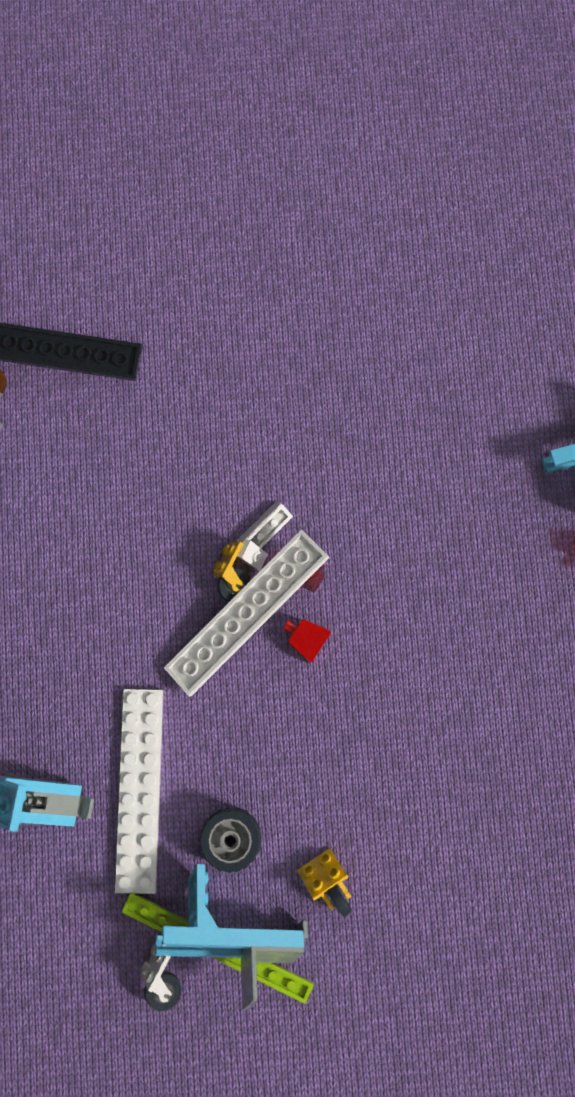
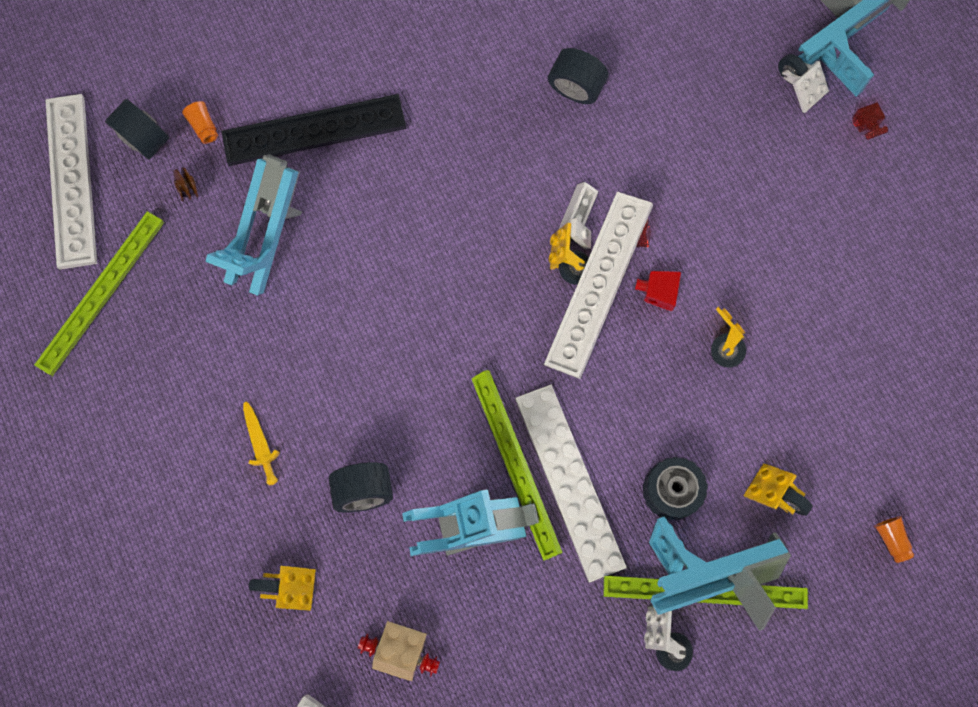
camera: 20 degrees left, 5 degrees down
none -> lime plate [471,370,563,561]
none -> black wheel [547,48,609,105]
none -> plate [711,307,746,368]
none -> white plate [778,54,829,113]
none -> orange plant [874,516,914,563]

